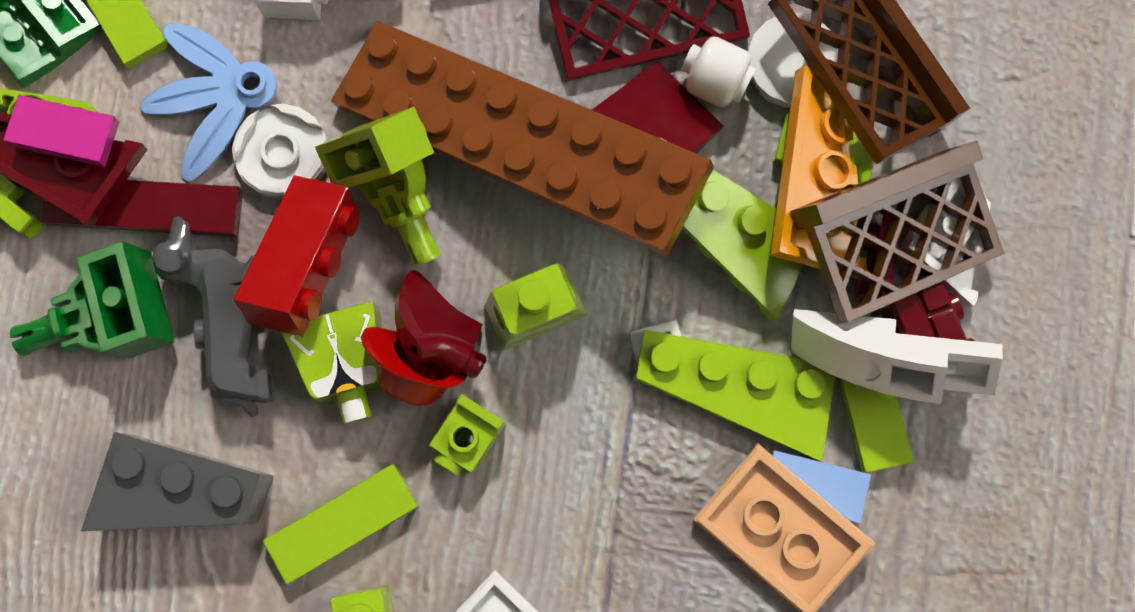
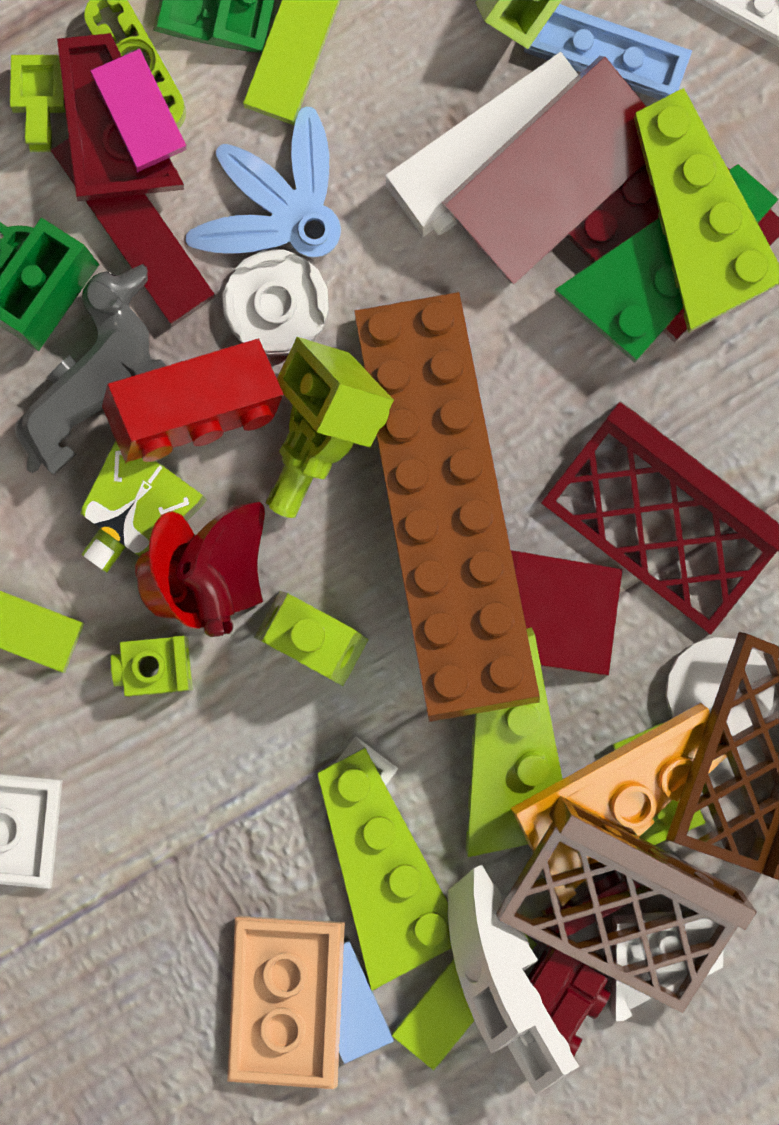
camera: 55 degrees right, 5 degrees up
white head [681,36,756,108] -> none

